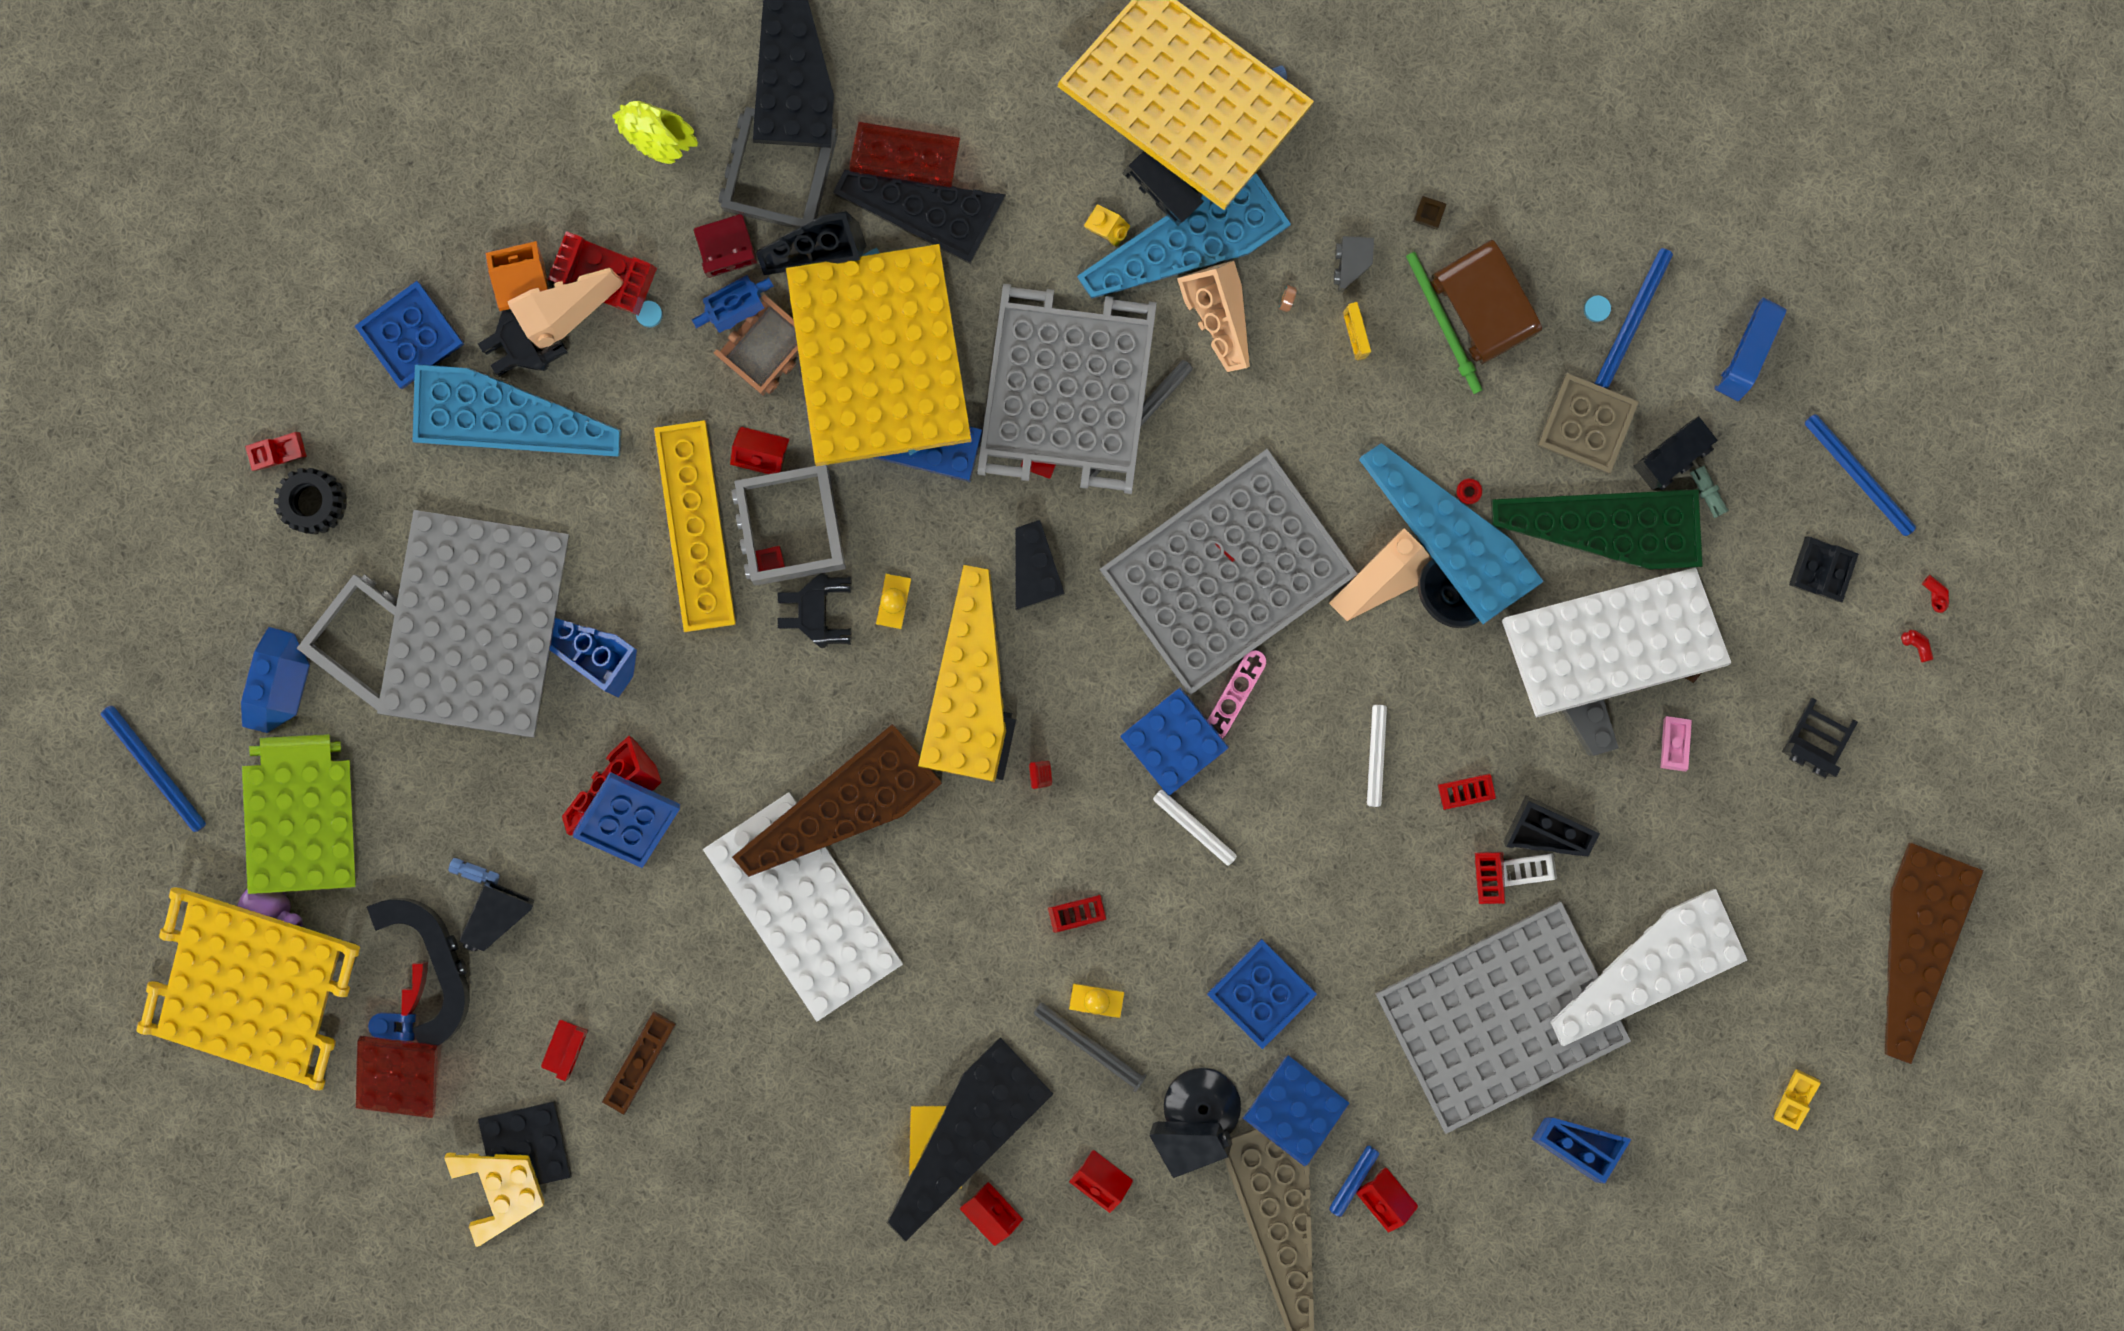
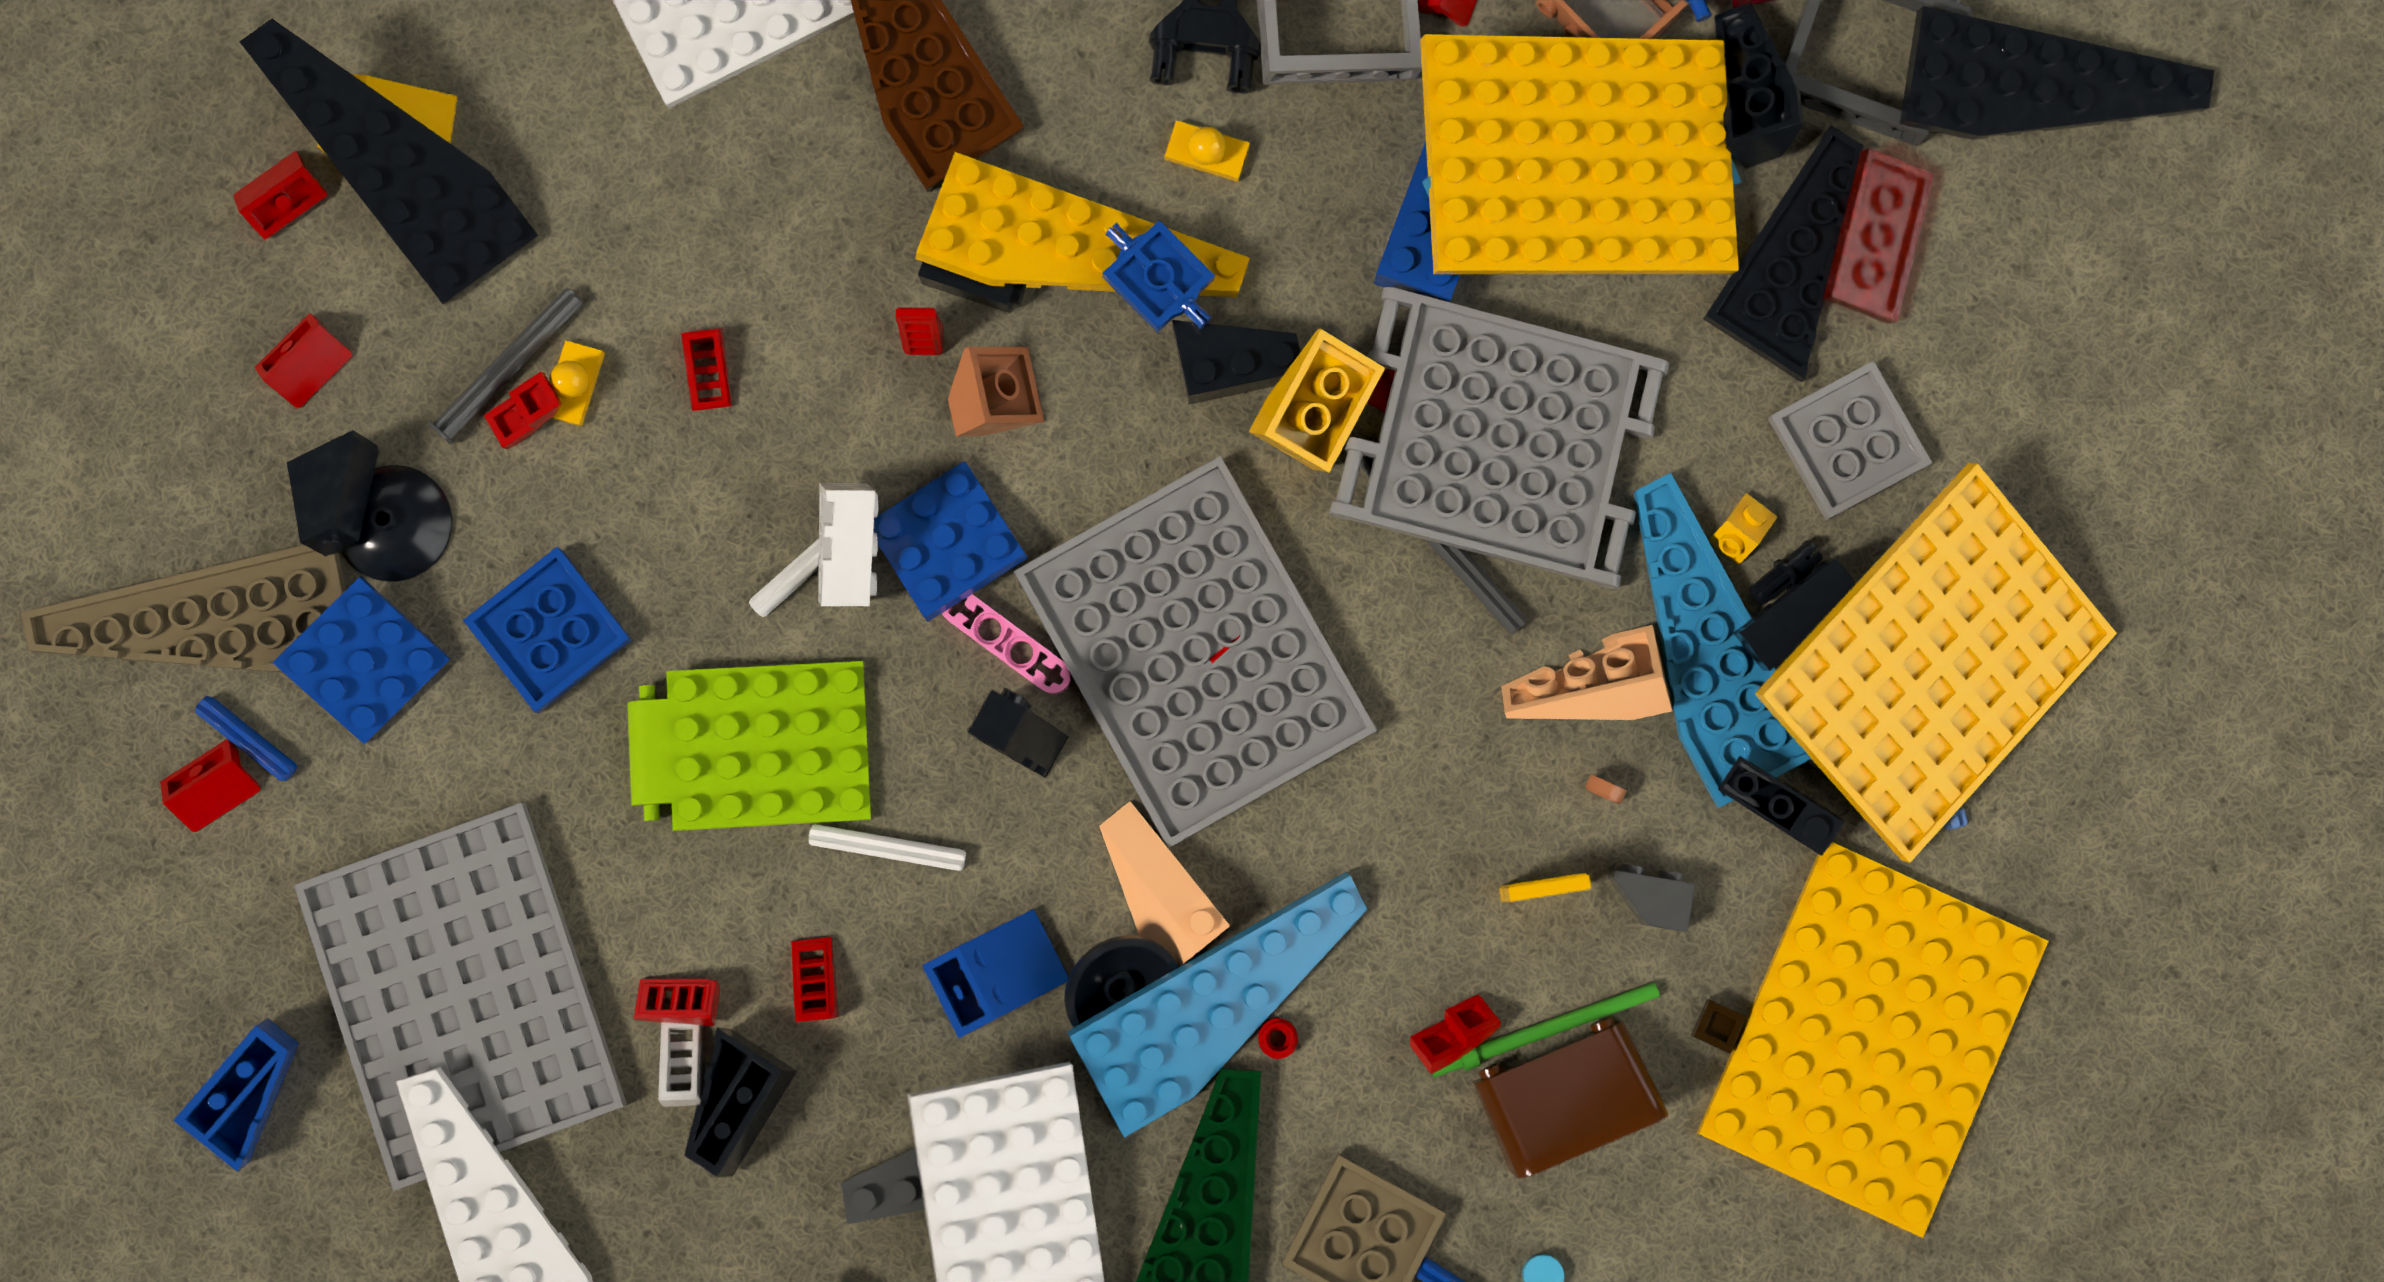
camera: 95 degrees right, 5 degrees down
none -> red slope [484,371,563,449]
none -> lime plate [627,661,871,831]
none -> white wedge [818,483,878,606]
none -> blue slope [922,909,1069,1038]
none -> nougat slope [948,347,1044,437]
none -> black wedge [967,687,1069,778]
none -> blue plate [1102,220,1215,333]
none -> yellow slope [1249,329,1385,473]
none -> red slope [1410,994,1501,1074]
none -> yellow plate [1697,842,2049,1238]
none -> black slope [1718,756,1845,856]
none -> black axle [1750,540,1823,605]
none -> light grey plate [1768,361,1932,520]

